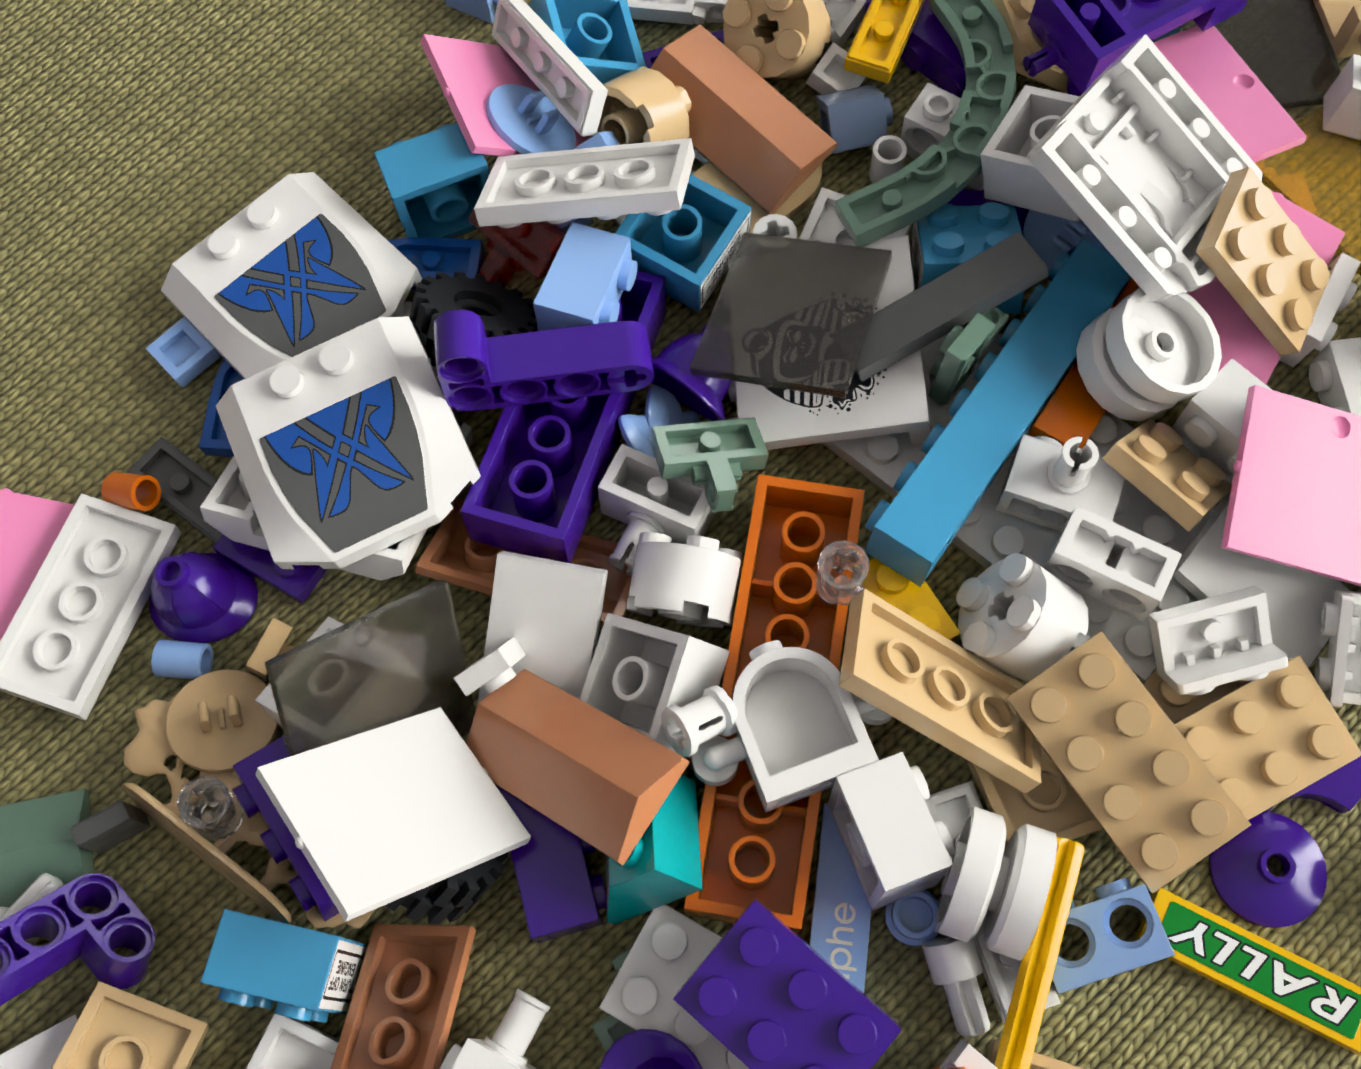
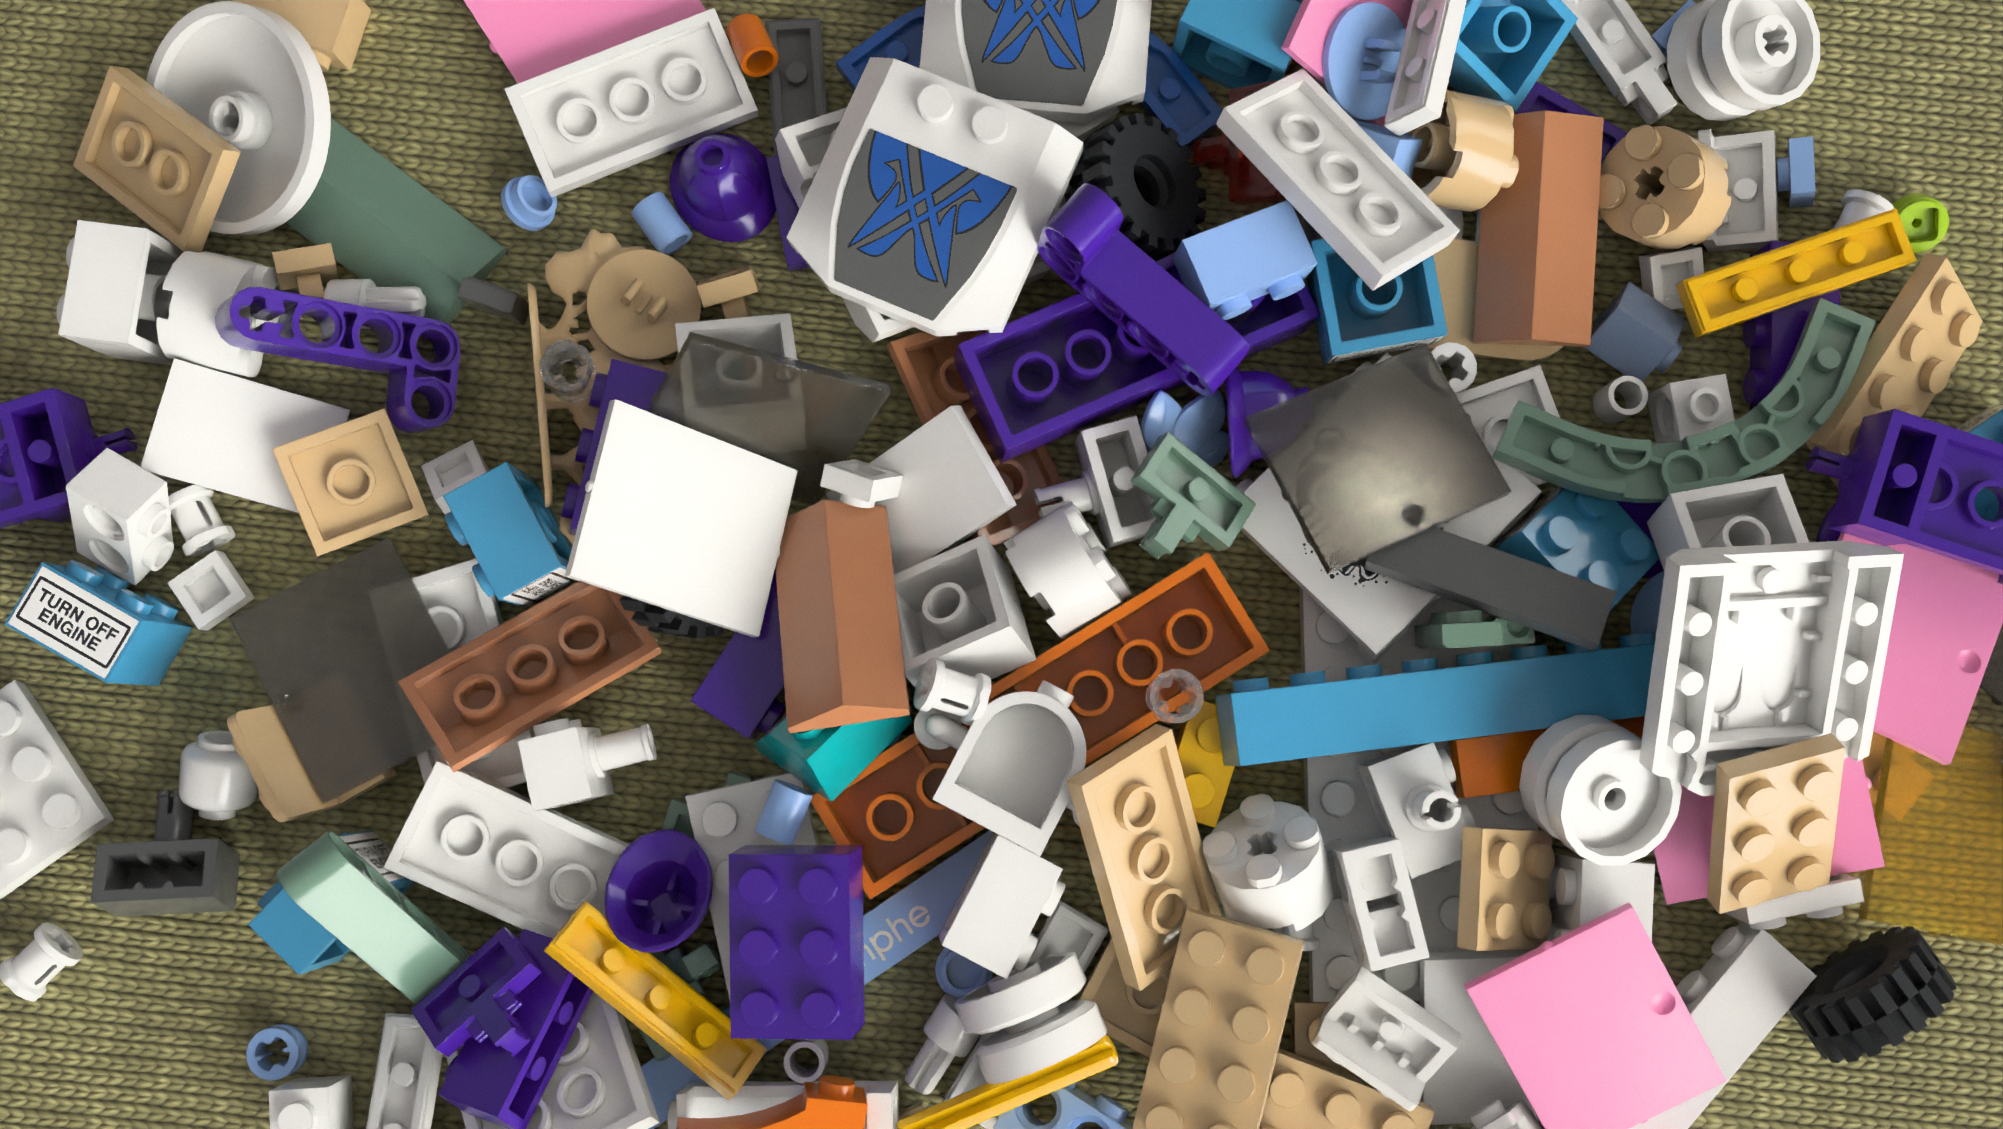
camera: 40 degrees right, 15 degrees up
none -> white plate [421,440,489,514]
none -> light blue plate [501,175,557,231]
none -> light blue hinge [754,779,813,845]

